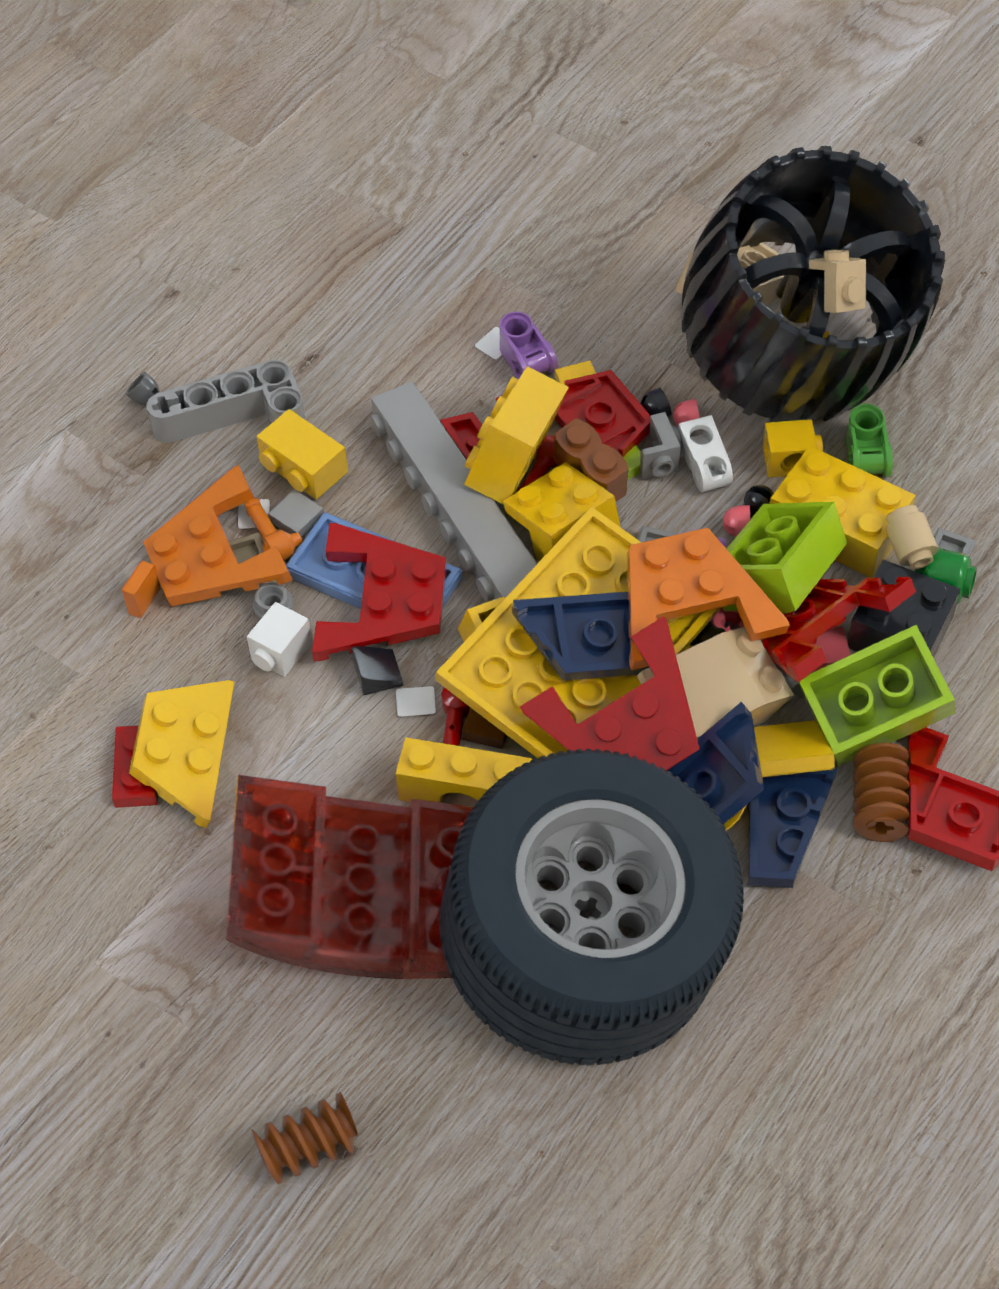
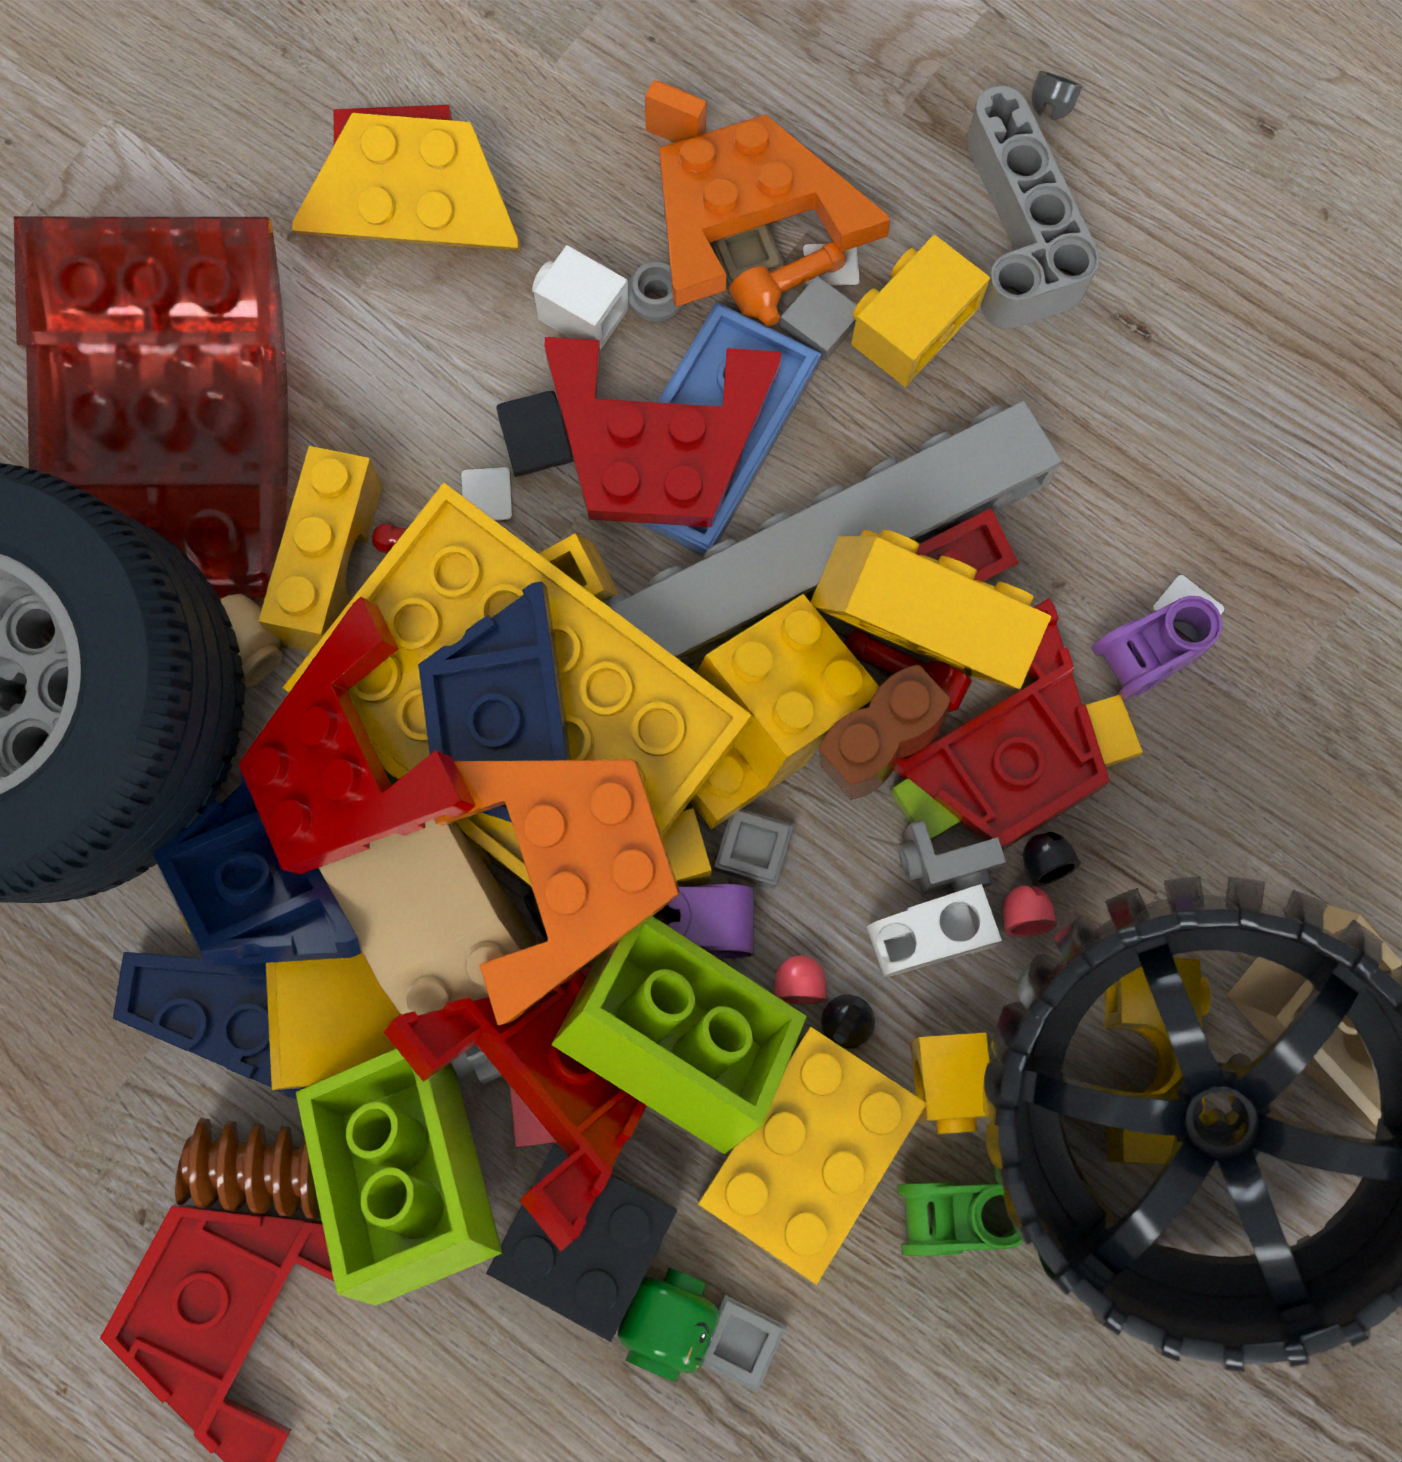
camera: 85 degrees right, 20 degrees up
tan bracket [809,250,866,313] -> none
tan brick [886,505,939,569] -> none

